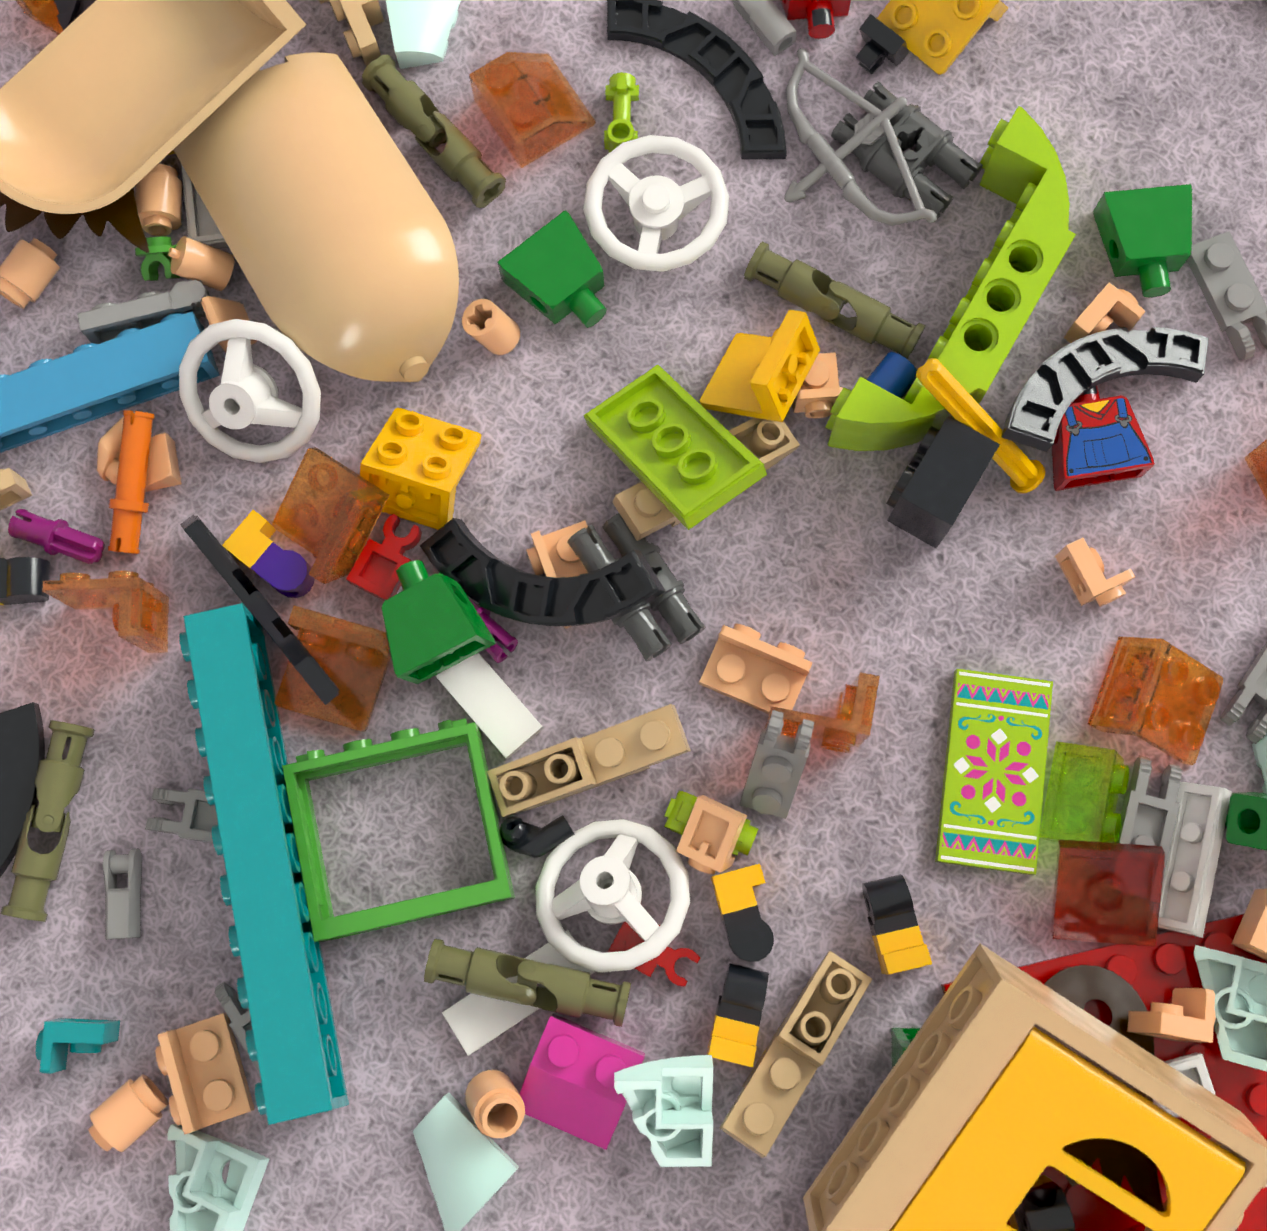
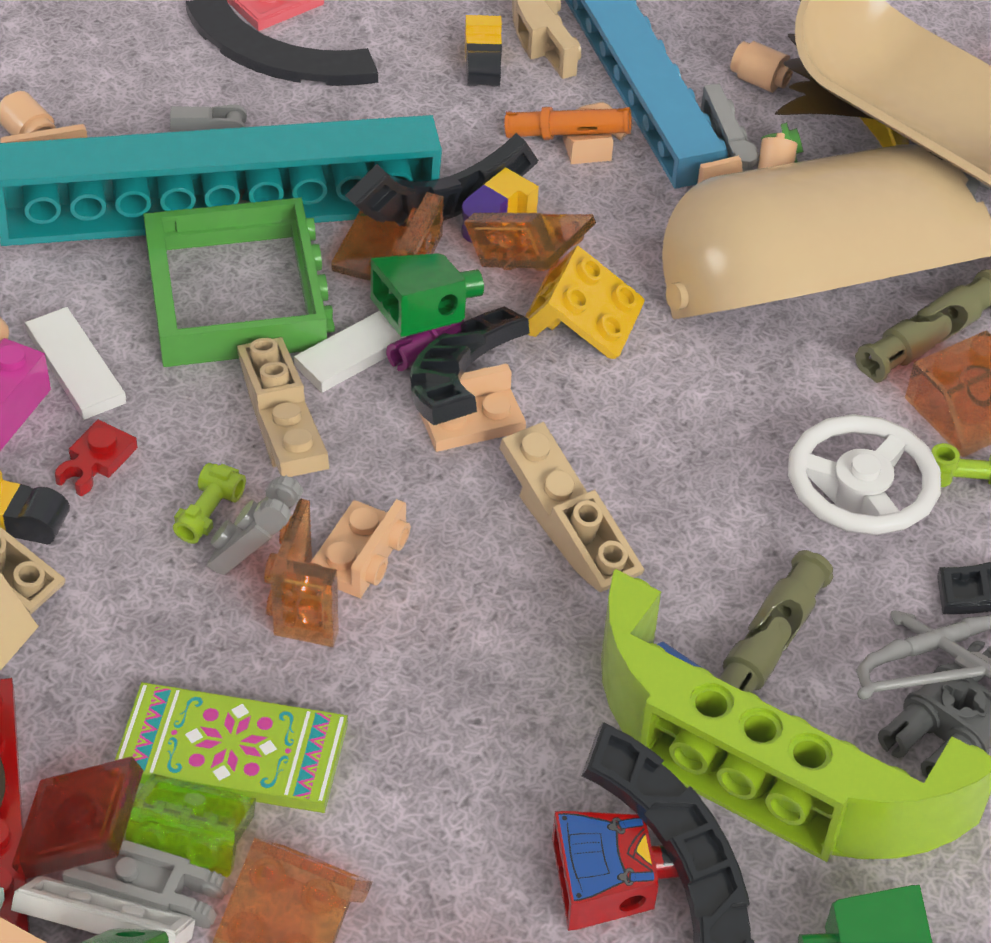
camera: 85 degrees right, 30 degrees down
olive piece [0,720,95,922] -> none
magenta axle [8,508,105,564] -> none
teal bracket [35,1018,120,1074] -> none
clear orange bracket [42,571,169,653] -> none
light nougat brick [135,164,182,236] -> none
white piece [179,319,321,463] -> none
red plate [346,514,422,601] -> none
olive piece [424,939,631,1027] -> none
light nougat piece [462,299,520,355] -> none
green torso [497,210,607,328] -> none
black arm [500,815,575,858] -> none
white piece [535,819,690,972] -> none
dark grey pin [567,513,706,662] -> none
lime tile [583,365,767,530] -> none
light nougat bracket [676,795,747,874] -> none
yellow bracket [700,310,820,422] -> none
leg [711,863,774,962] -> none
light nougat bracket [793,352,843,419] -> none
leg [862,874,932,975] -> none
black brick [886,416,1000,548] -> none
yellow axle [916,358,1046,494] -> none
light nougat bracket [1055,538,1135,607] -> none
light nougat bracket [1064,282,1145,343] -> none

